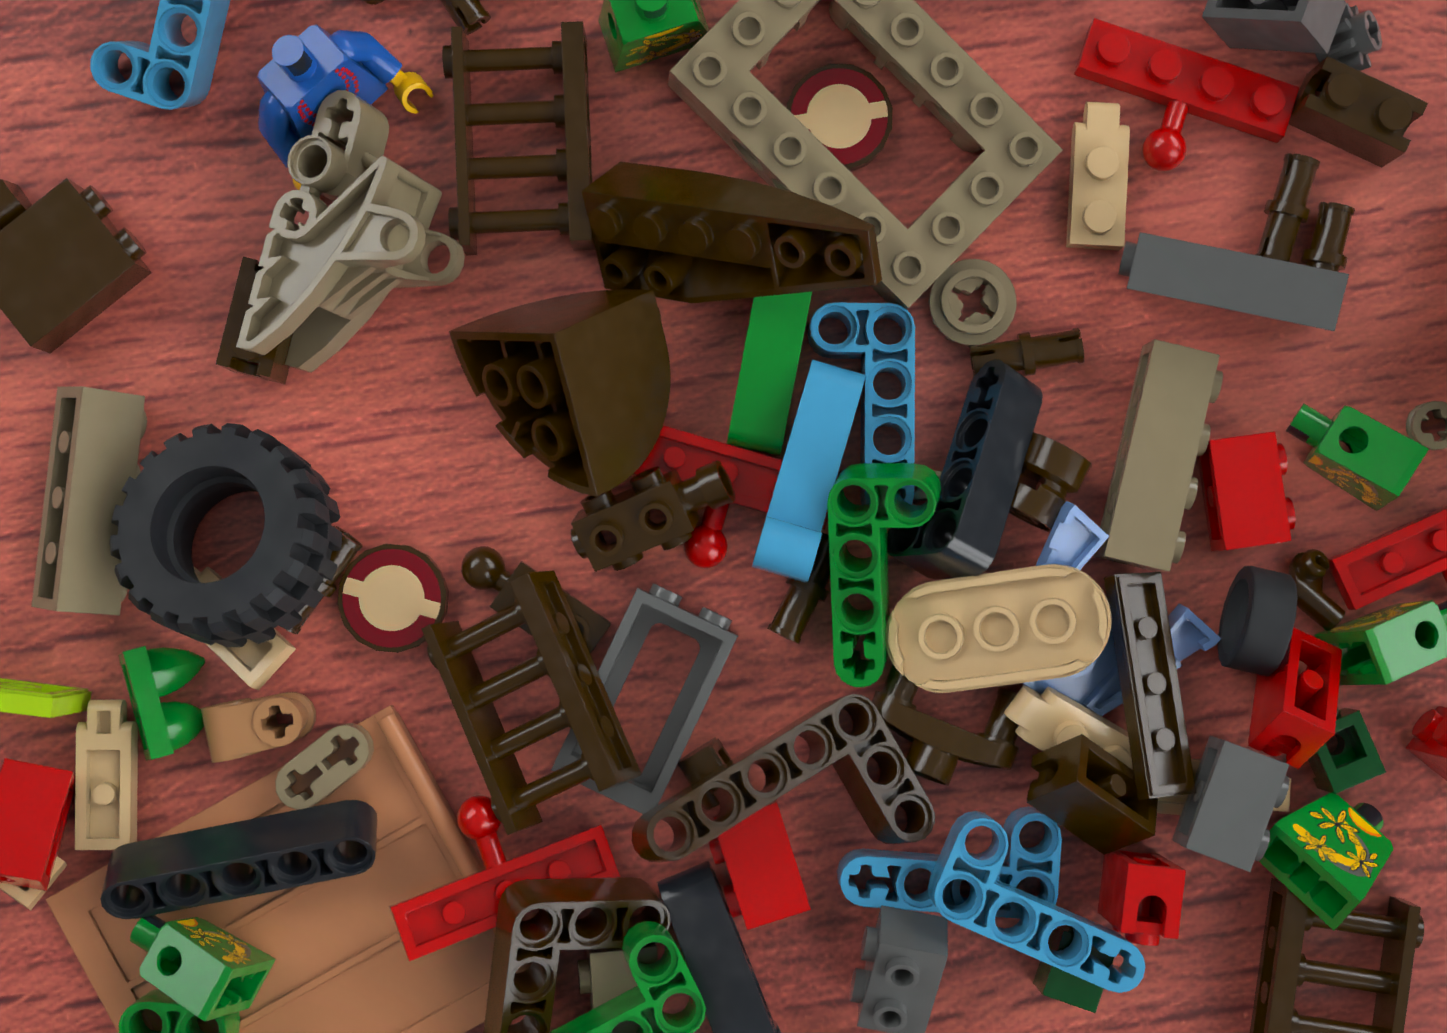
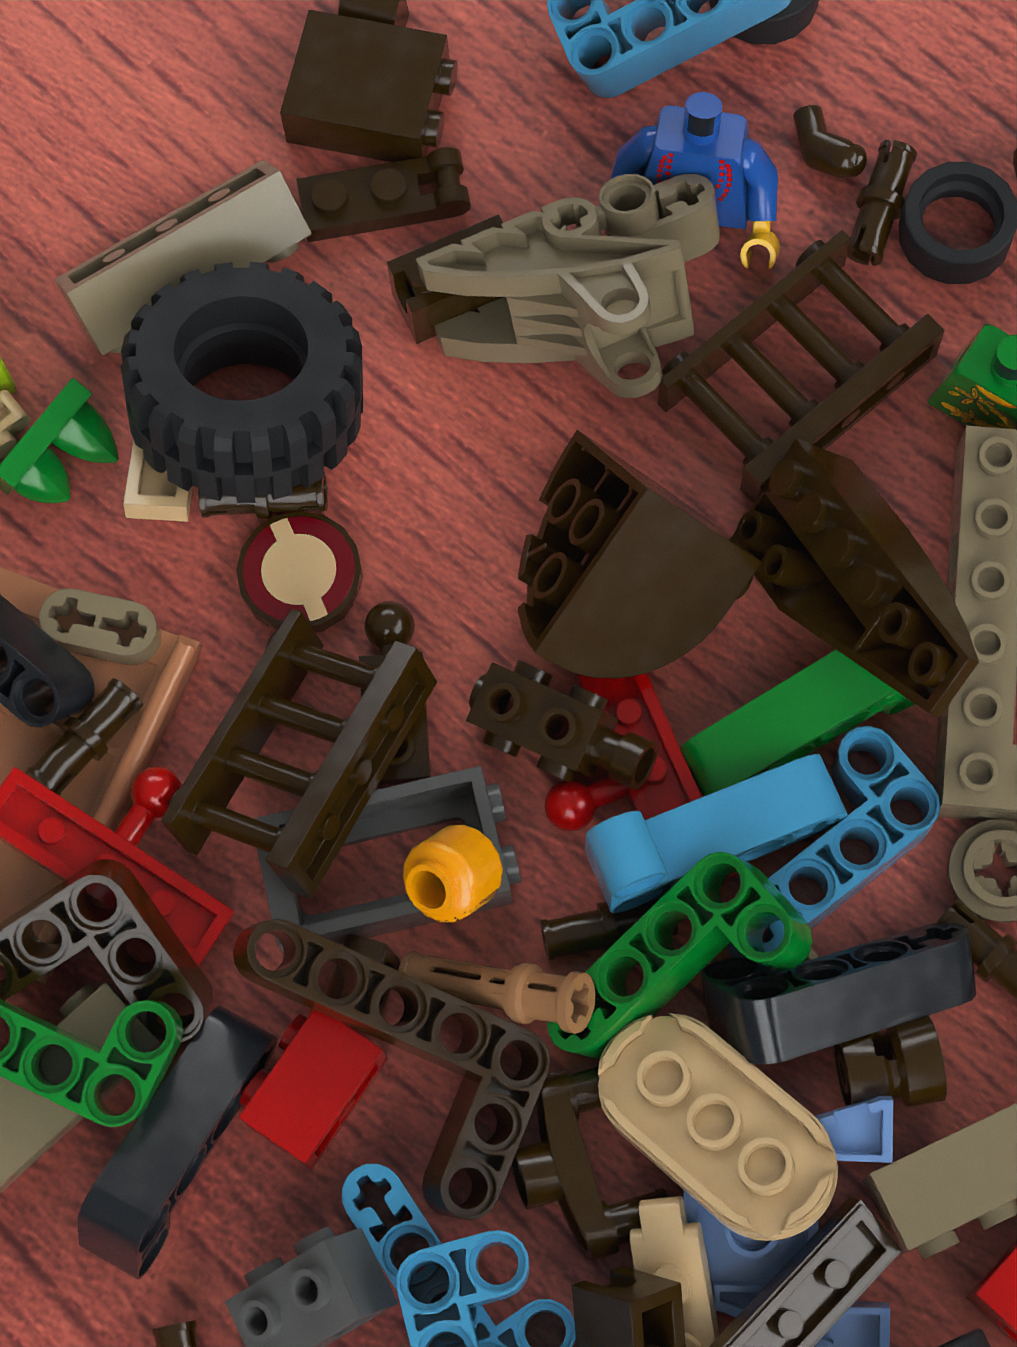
camera: 60 degrees right, 15 degrees down
medium nougat piece [201,692,316,763] -> none
none -> dark brown pin [25,678,143,796]
none -> dark brown plate [296,147,471,242]
none -> medium nougat pin [398,951,595,1034]
none -> light orange head [402,825,503,922]

